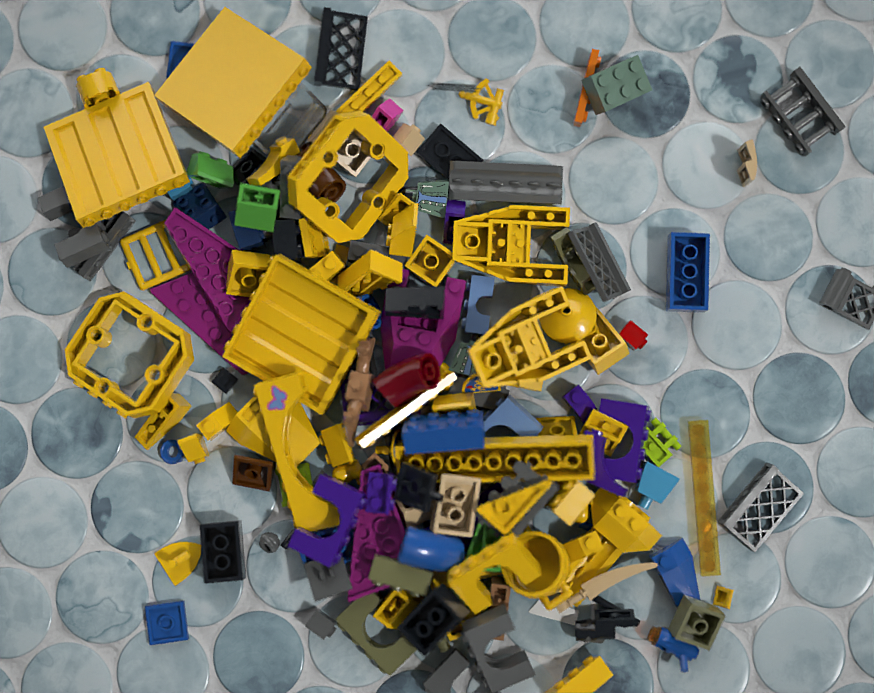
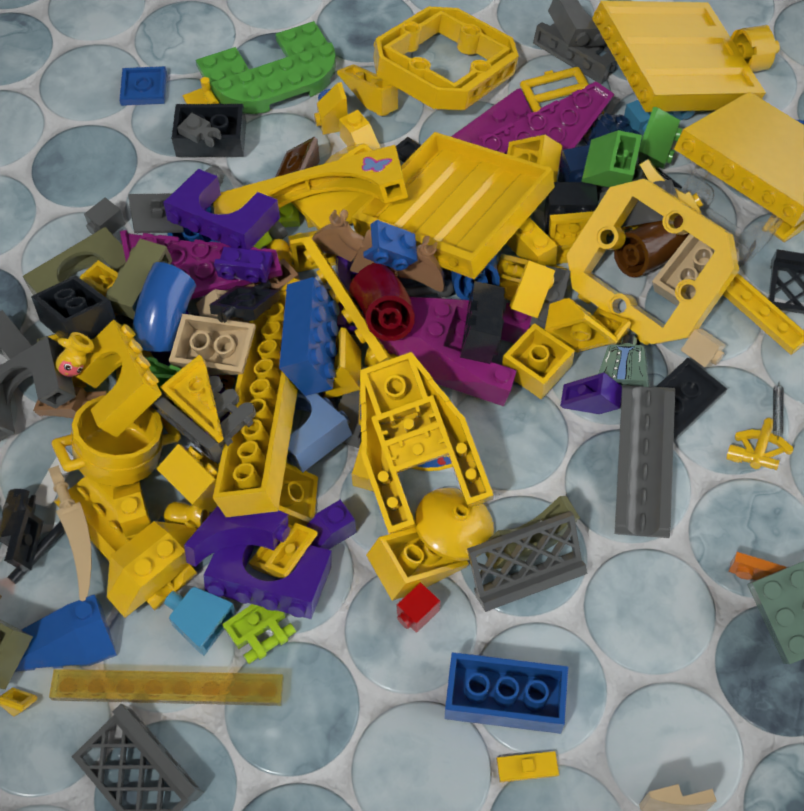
camera: 95 degrees right, 25 degrees down
dark pink slope [372,98,404,132] -> none
yellow wedge [452,205,570,287] -> none
medium blue arch [461,275,495,336] -> none
none -> yellow animal [56,332,94,377]
none -> dark grey plate [178,113,221,147]
none -> bright green plate [196,21,336,114]
none -> blue bracket [363,220,418,270]
none -> yellow piece [497,751,559,783]

